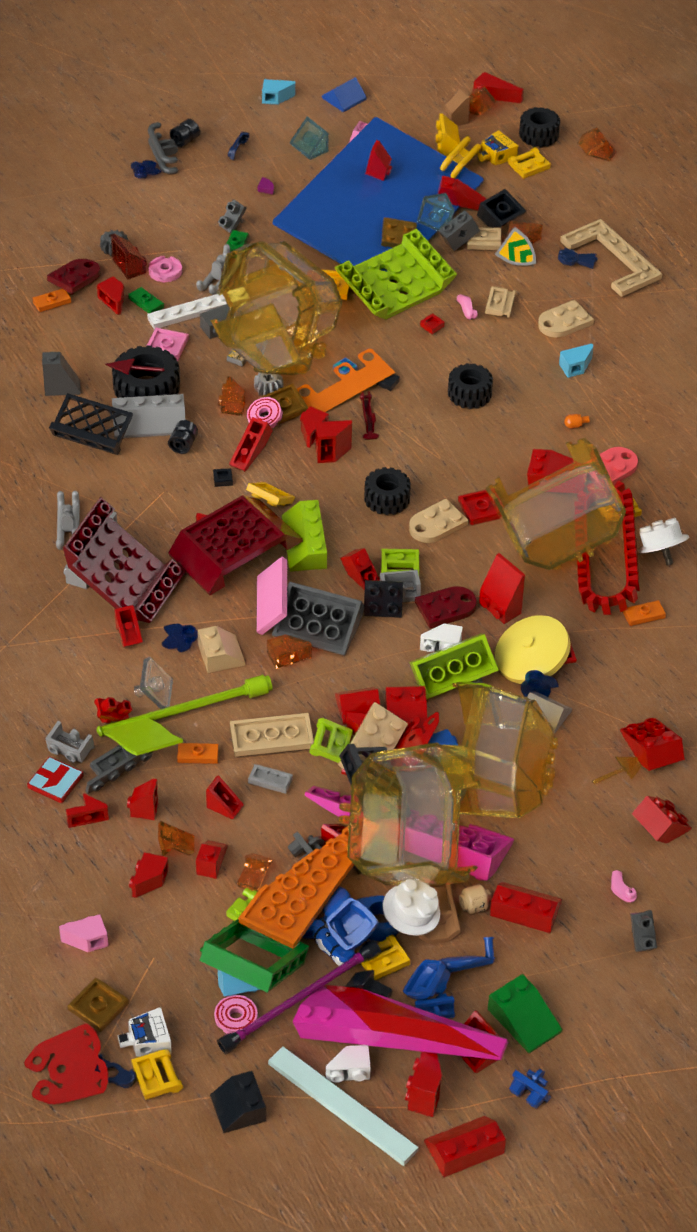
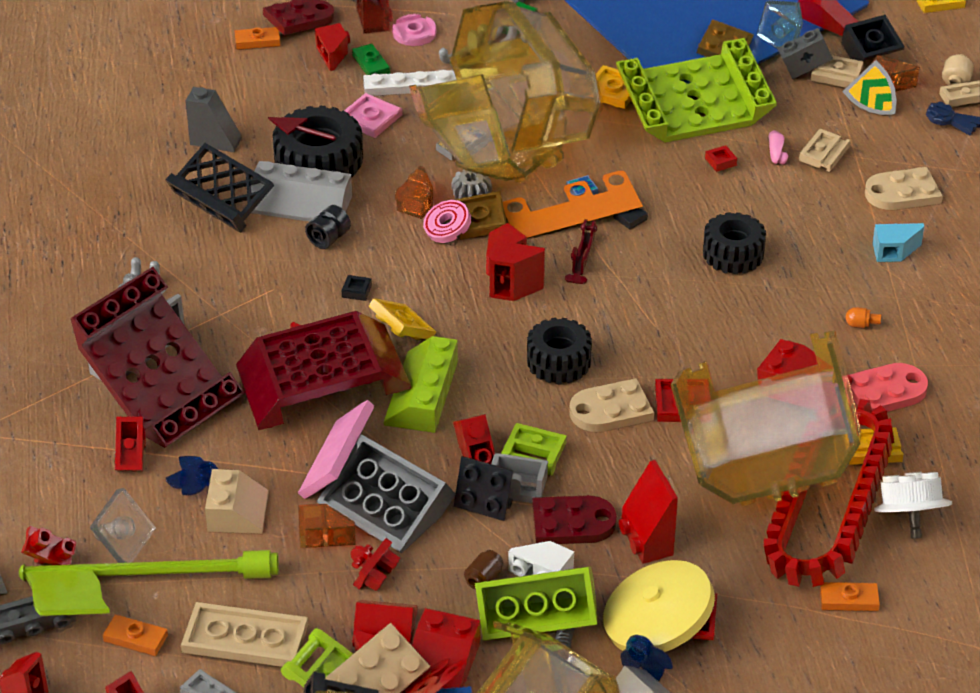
camera: 20 degrees right, 5 degrees down
red slope [229,417,273,472] -> none
none -> red hips [350,538,401,591]
none -> reddish brown brick [464,550,503,589]
none -> tan head [942,54,974,85]

